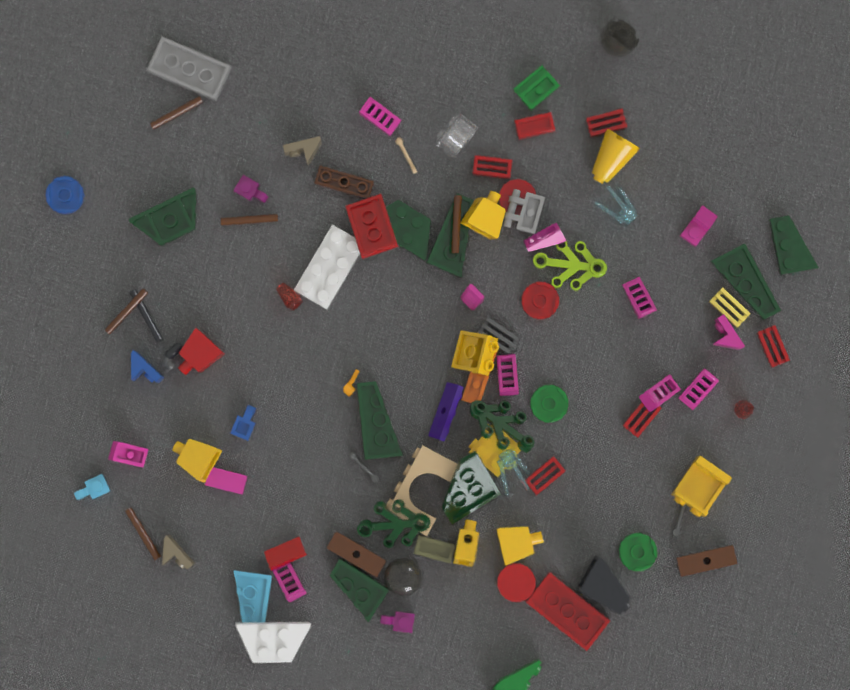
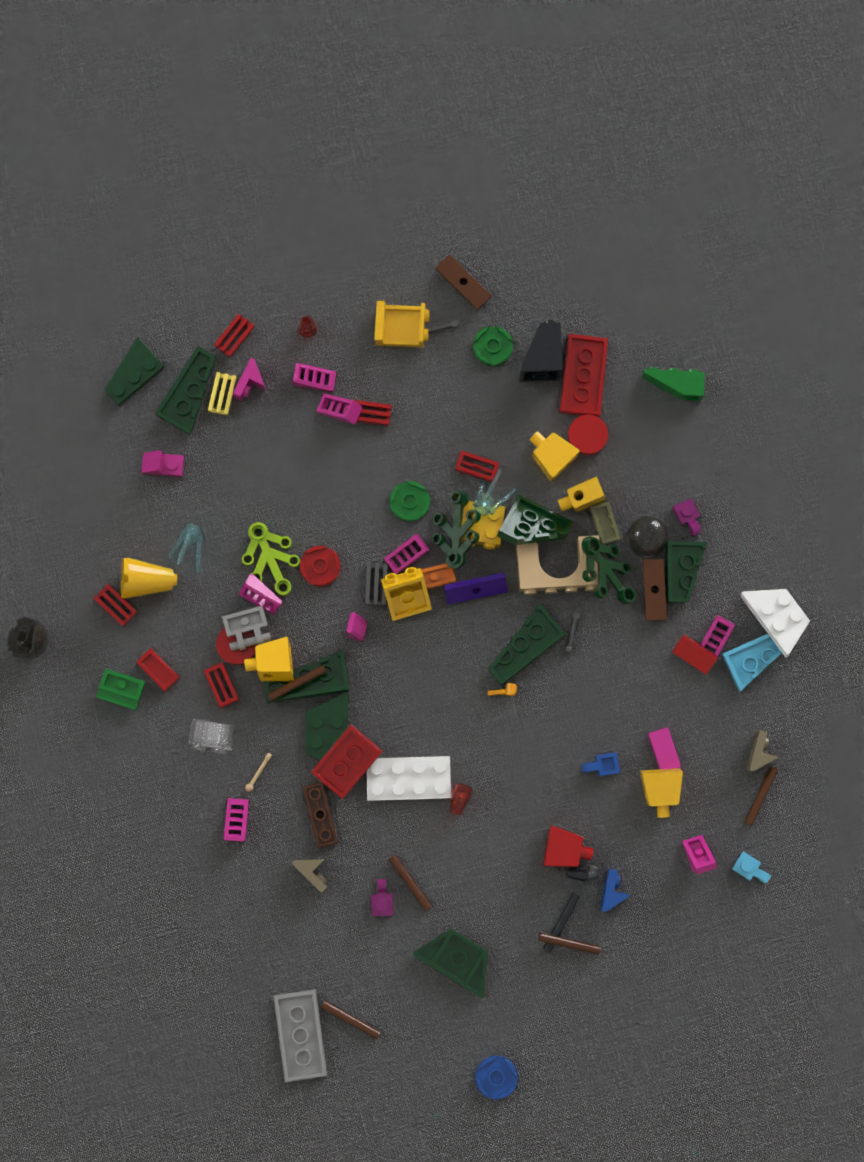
camera: 130 degrees left, 5 degrees down
dark pink slope [622,277,657,319] -> none

